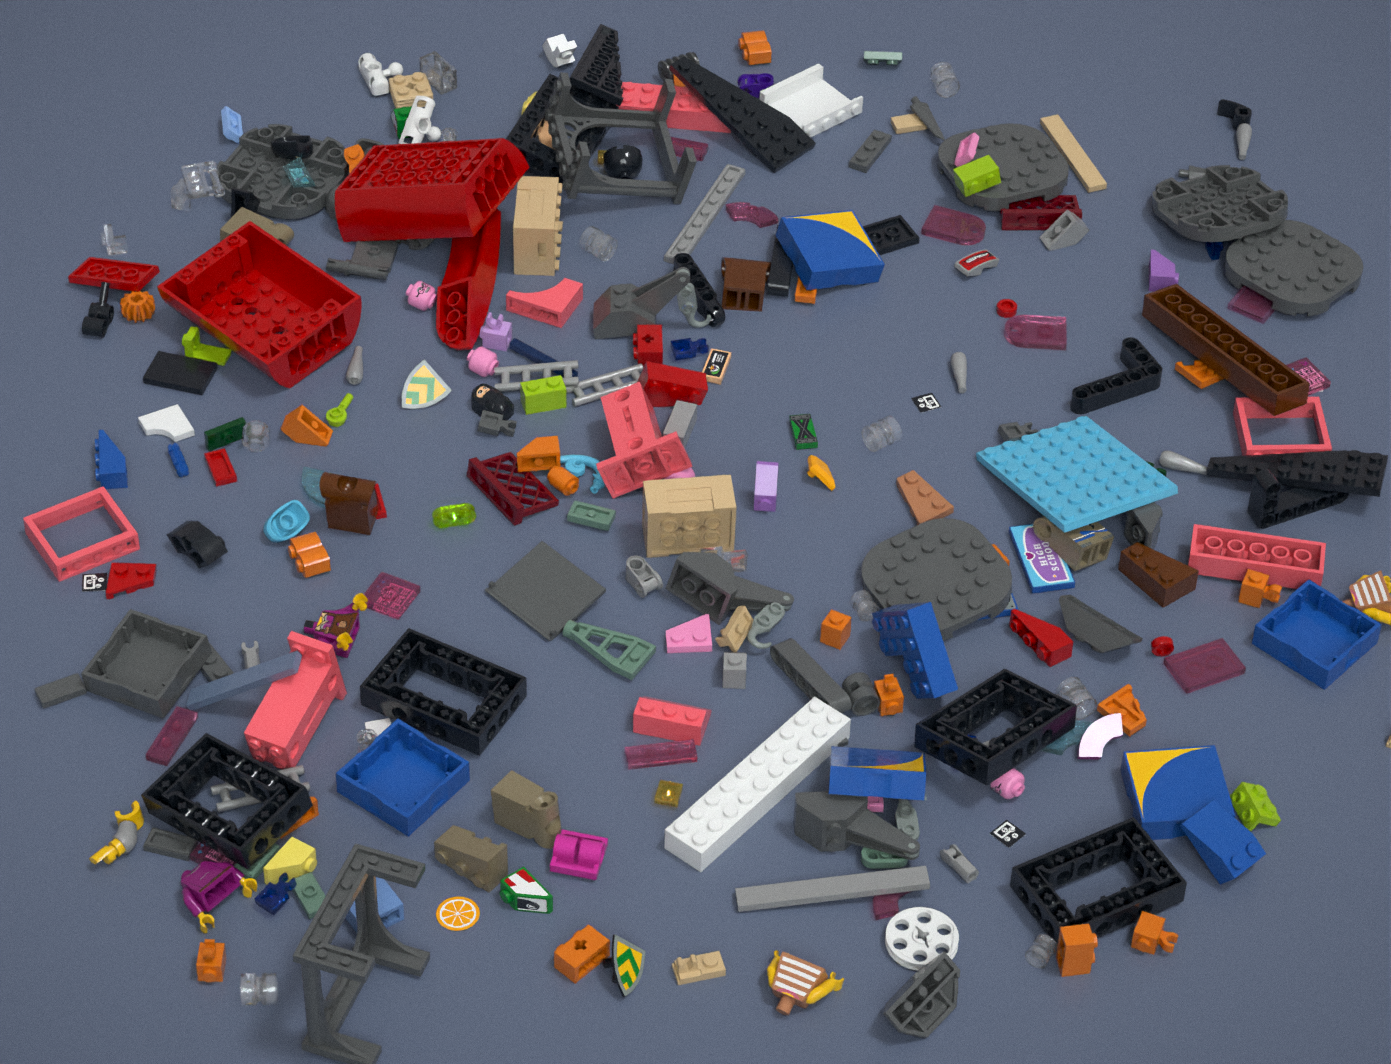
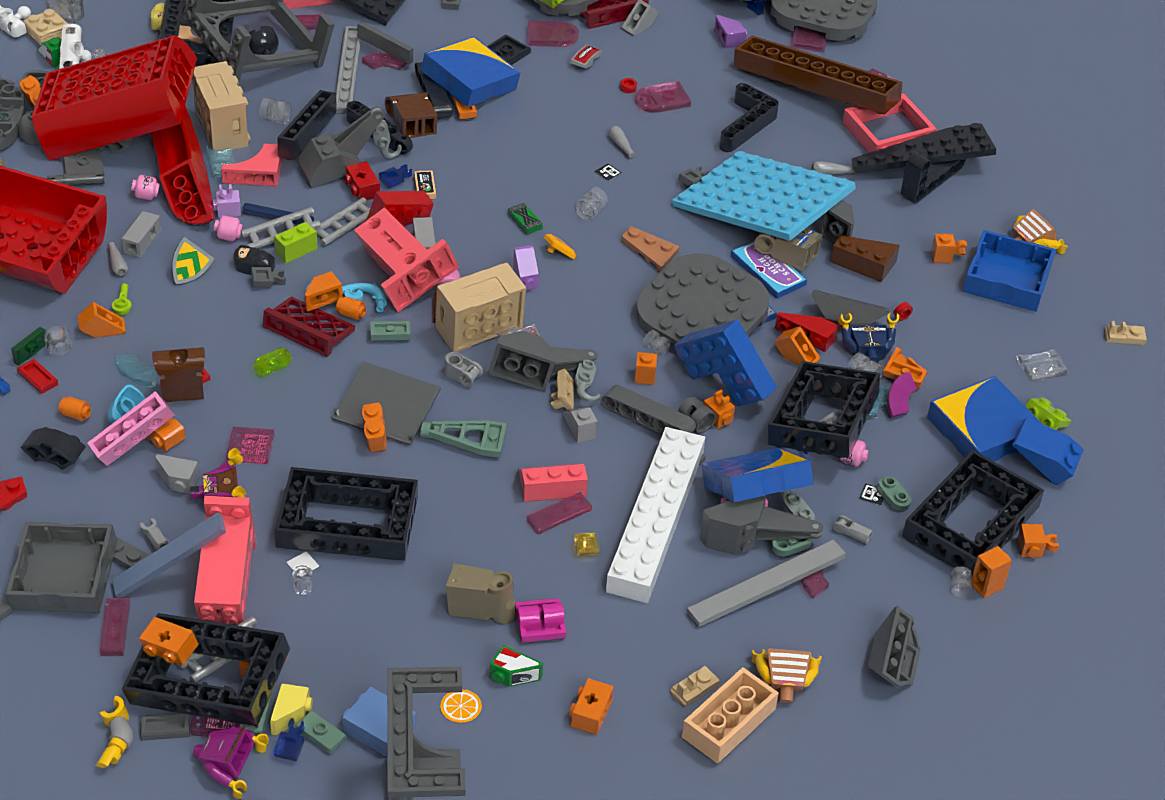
camera: 25 degrees left, 0 degrees up
blue tile [336,719,470,837] -> none
dark tan wedge [434,825,508,893] -> none
shield [602,934,646,997] -> none
bright pink wing [666,614,712,653] -> none
white wedge [885,907,959,971] -> none
clear pink tile [1164,638,1246,694] -> none
orange wing [1175,360,1225,389] -> none
coral brick [1188,524,1326,589] -> none
none -> orange brick [58,396,91,422]
none -> bright pink brick [87,391,175,466]
none -> light grey brick [122,211,161,258]
none -> orange brick [139,617,198,665]
none -> light grey slope [156,454,199,494]
none -> clear light blue piece [206,146,236,178]
none -> black brick [277,90,337,160]
none -> dark grey tile [357,21,413,65]
none -> orange brick [362,402,387,452]
none -> light nougat brick [682,667,779,764]
none -> orange slope [774,326,820,365]
none -> dark blue torso [838,313,899,366]
none -> sand green plate [877,476,911,512]
none -> clear plate [1016,348,1068,382]

